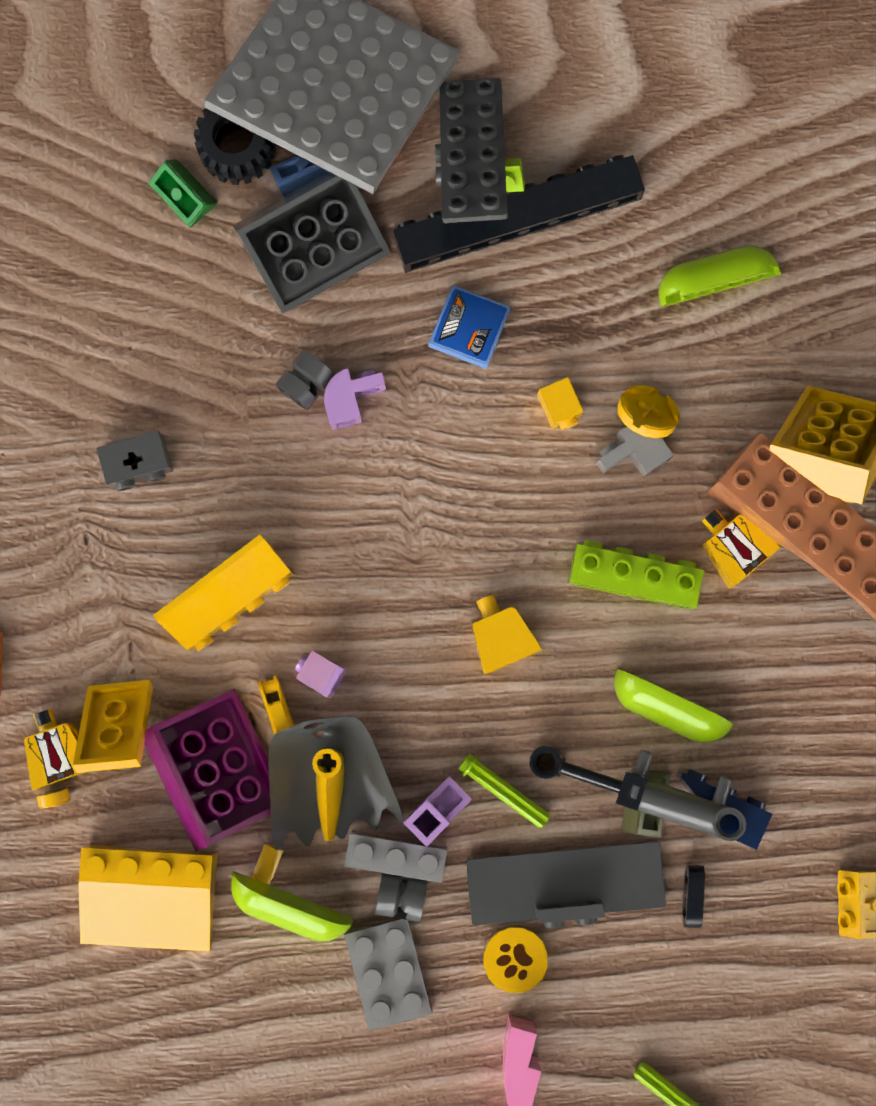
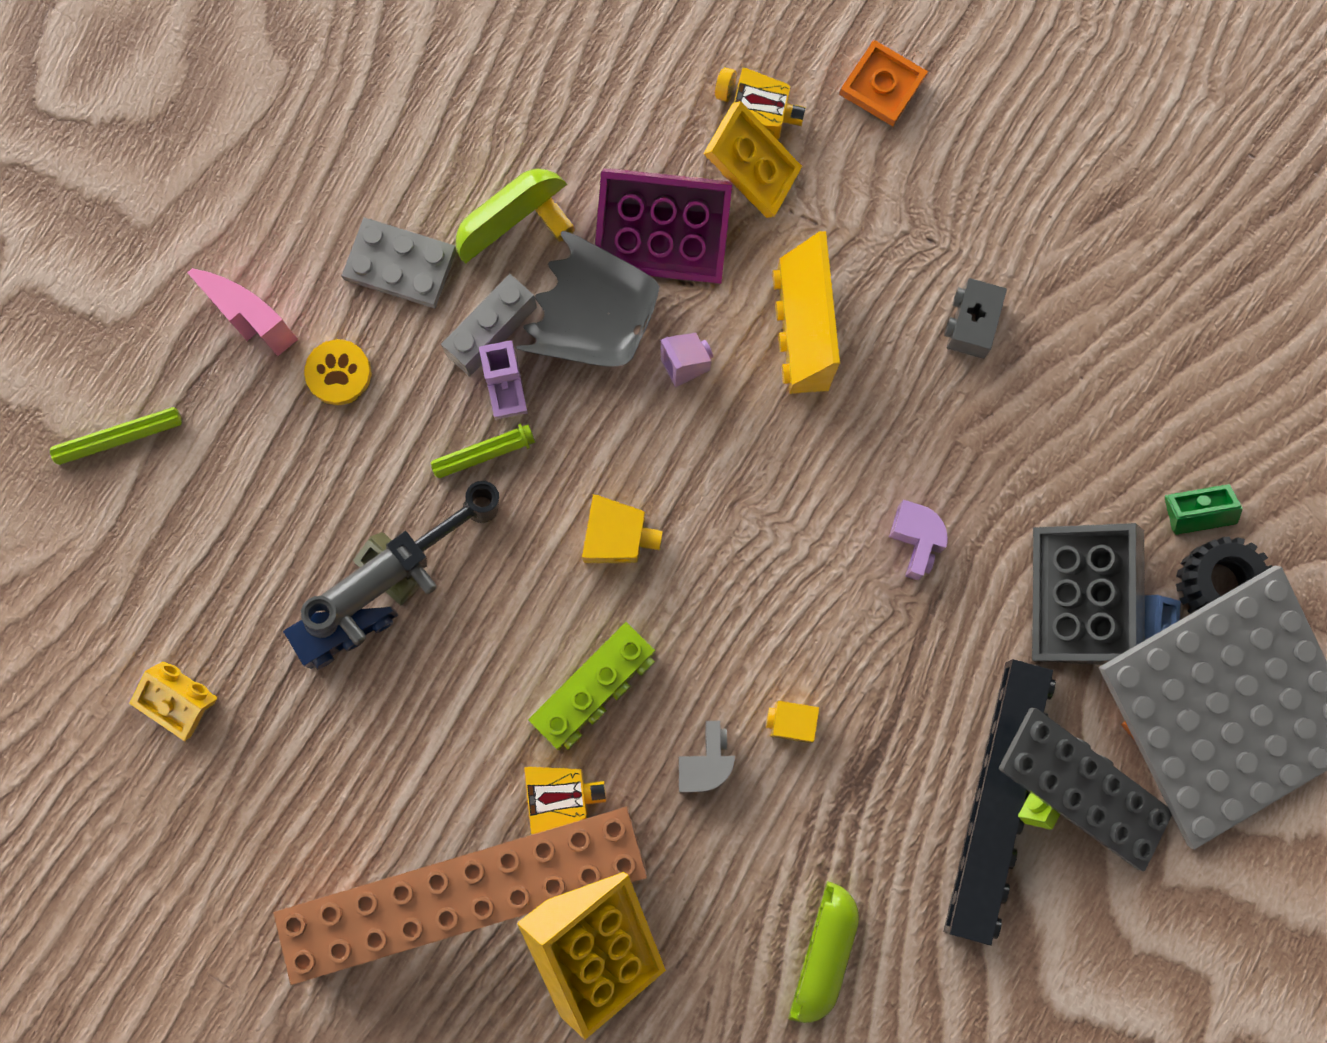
camera: 120 degrees right, 5 degrees down
yellow slope [79,845,218,951] -> none
yellow bar [257,674,294,735] -> none
dark grey wheel [275,350,334,410] -> none
yellow piece [312,748,345,841] -> none
dark grey wheel [375,873,427,922] -> none
slope [428,285,511,369] -> none
dark grey bracket [466,841,666,928] -> none
lime brick [614,669,734,743] -> none
yellow tile [617,385,680,438] -> none
black beam [682,865,705,928] -> none

